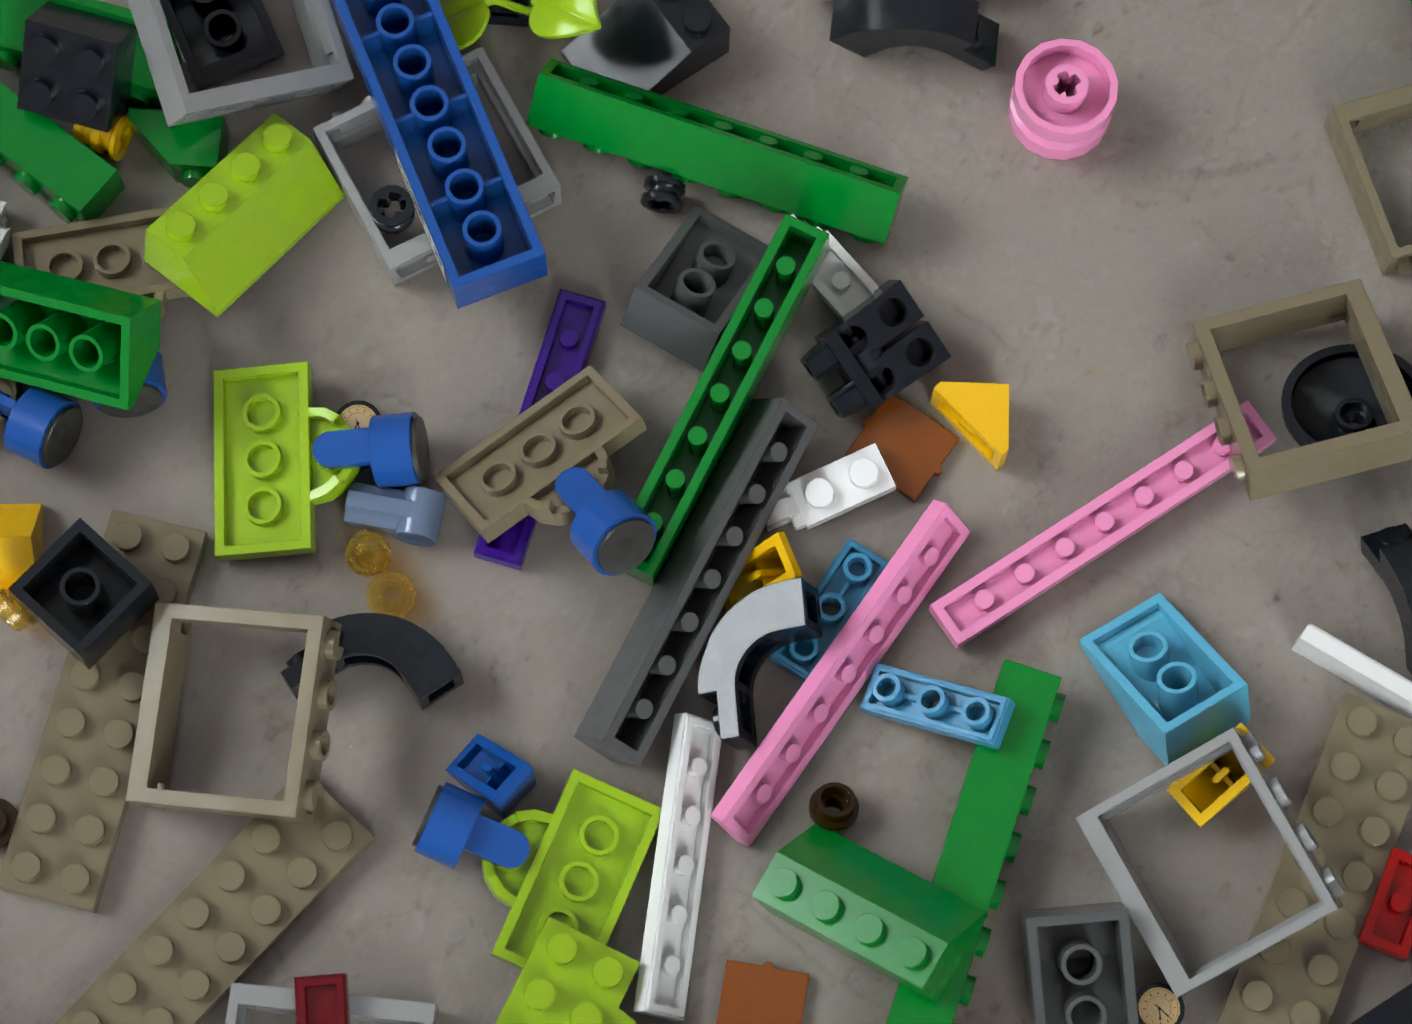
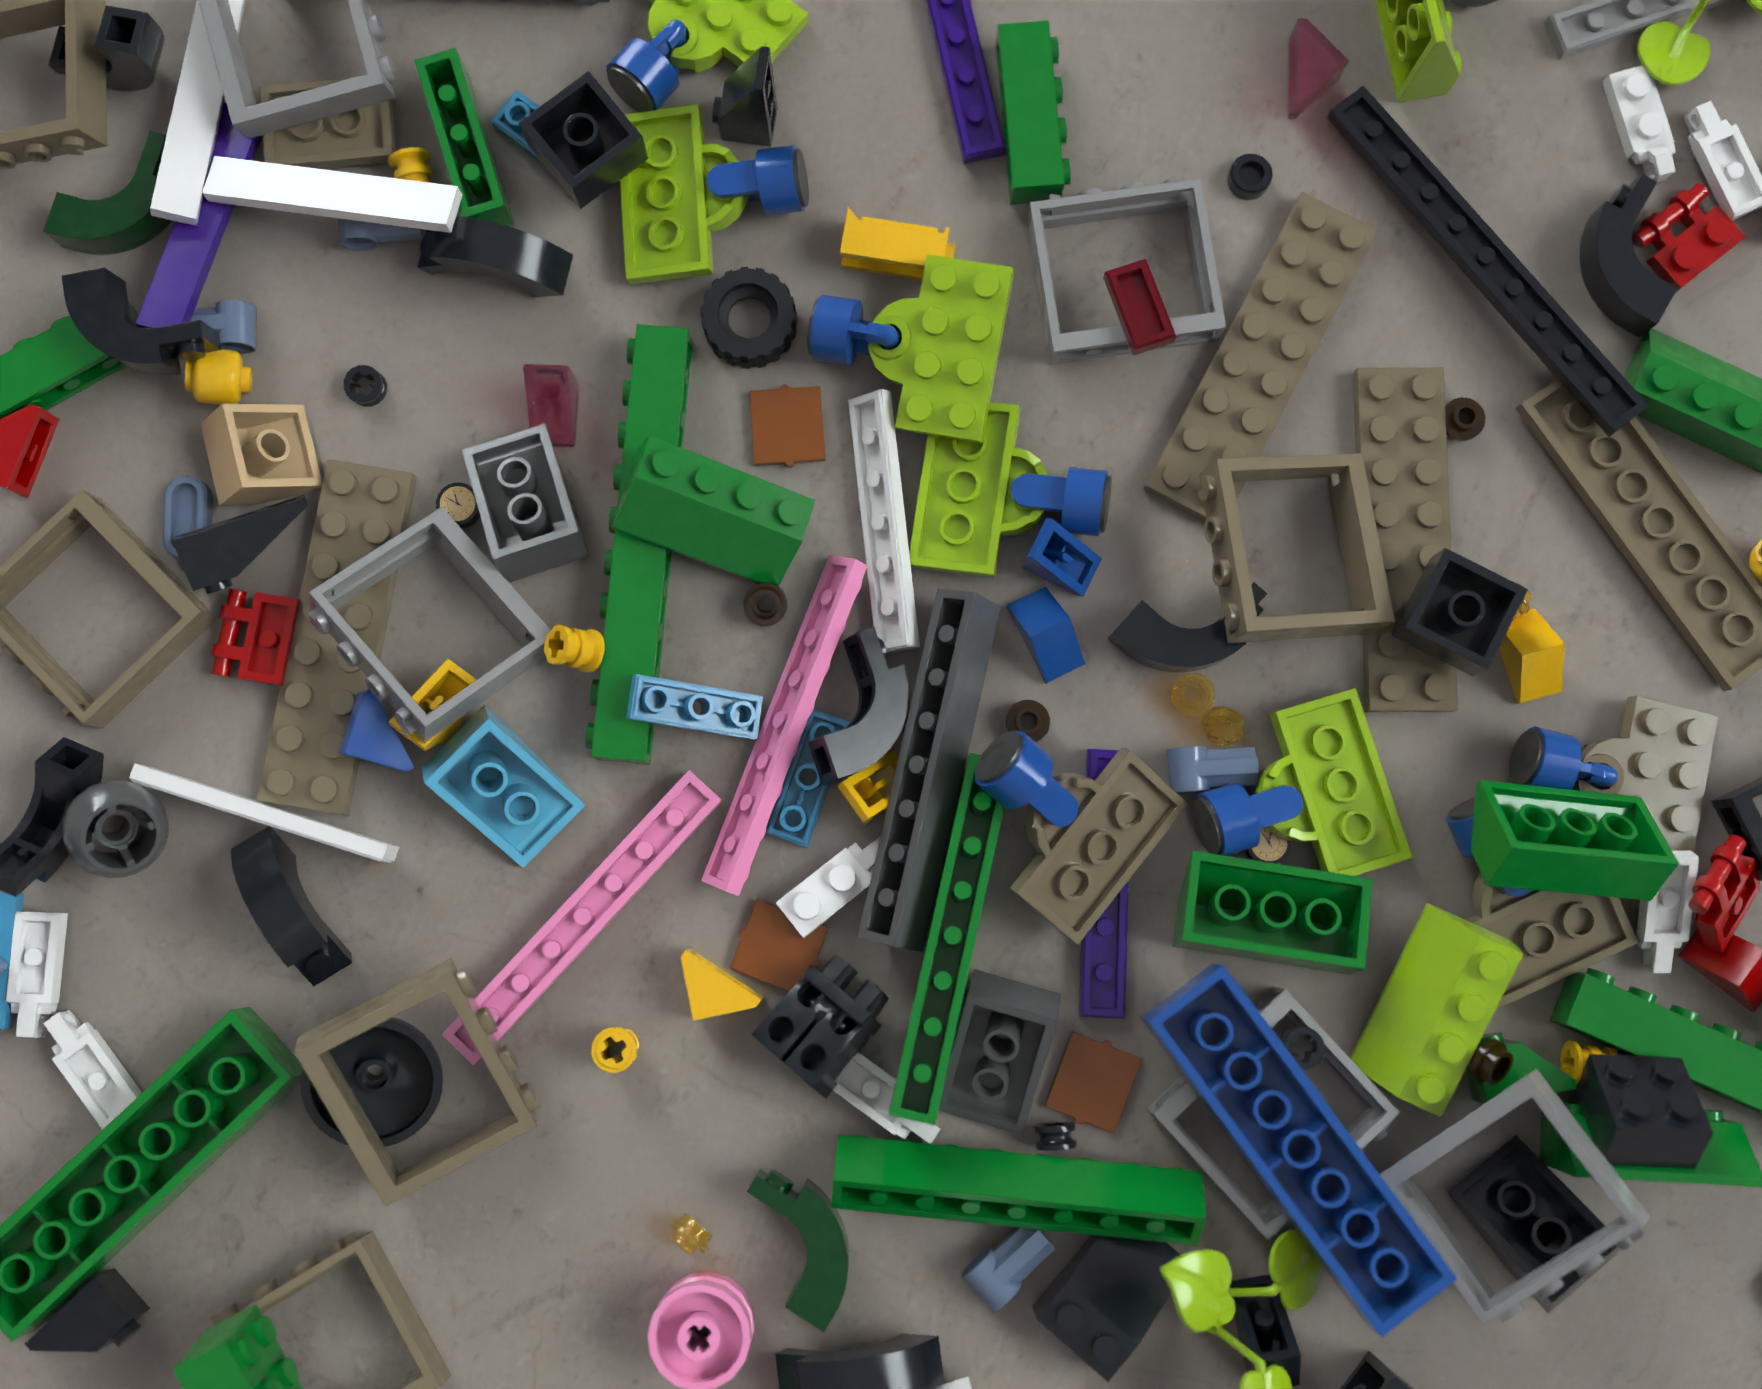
camera: 170 degrees right, 10 degrees up
none -> blue slope [338,689,415,772]
none -> yellow bush [544,624,605,673]
none -> yellow bush [591,1026,640,1073]
none -> clear yellow plate [669,1213,713,1256]
none -> dark green arch [747,1169,849,1333]
none -> sand blue piece [961,1227,1056,1312]
none -> dark brown plate [1006,700,1050,743]
none -> blue slope [1007,587,1085,683]
none -> dark orange piece [1045,1031,1142,1134]
none -> green slope [1173,851,1373,975]
none -> dark brown plate [1469,1039,1513,1085]

